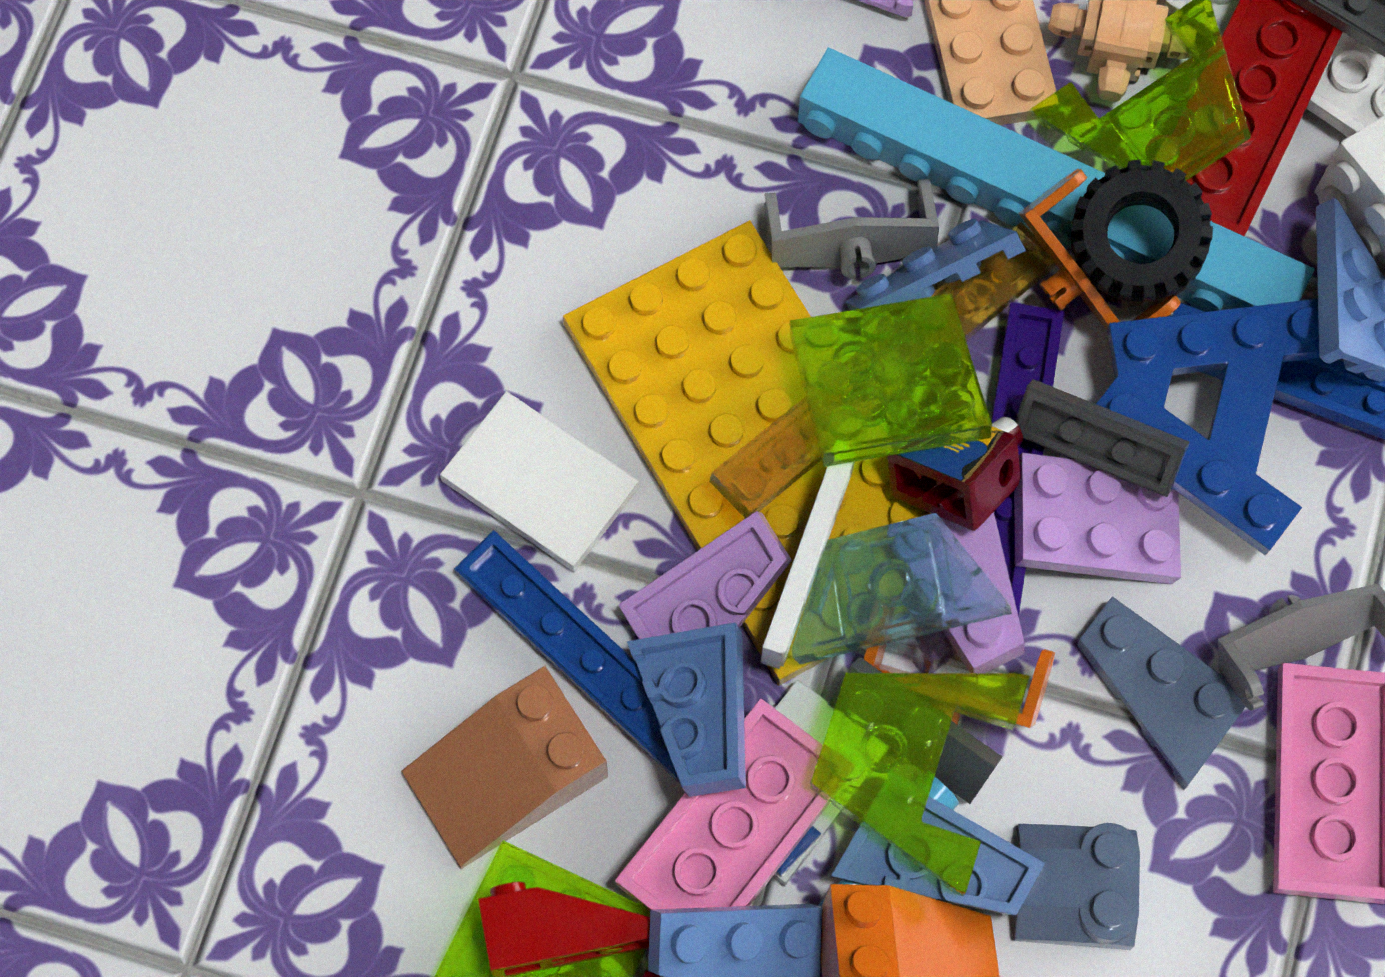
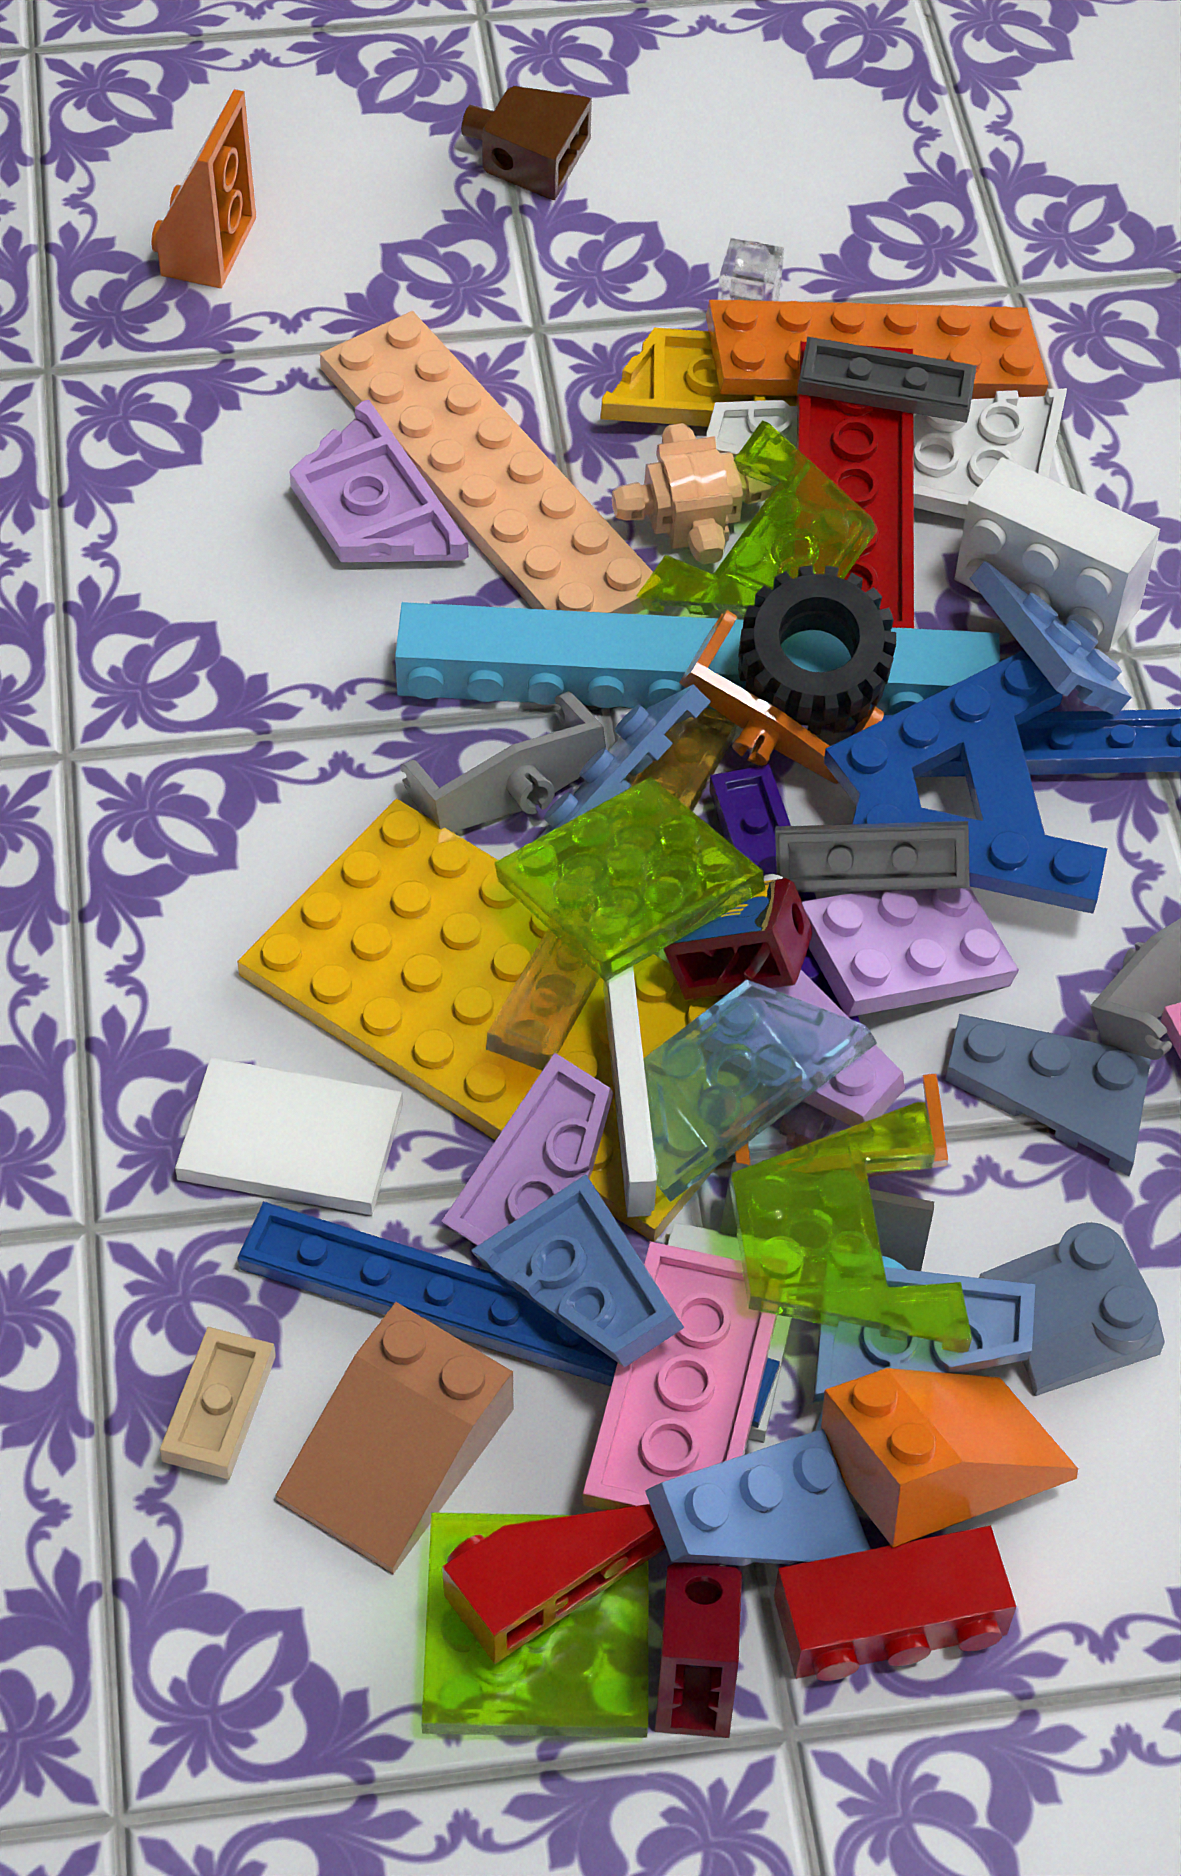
camera: 25 degrees left, 15 degrees down
none -> tan plate [159,1327,276,1480]

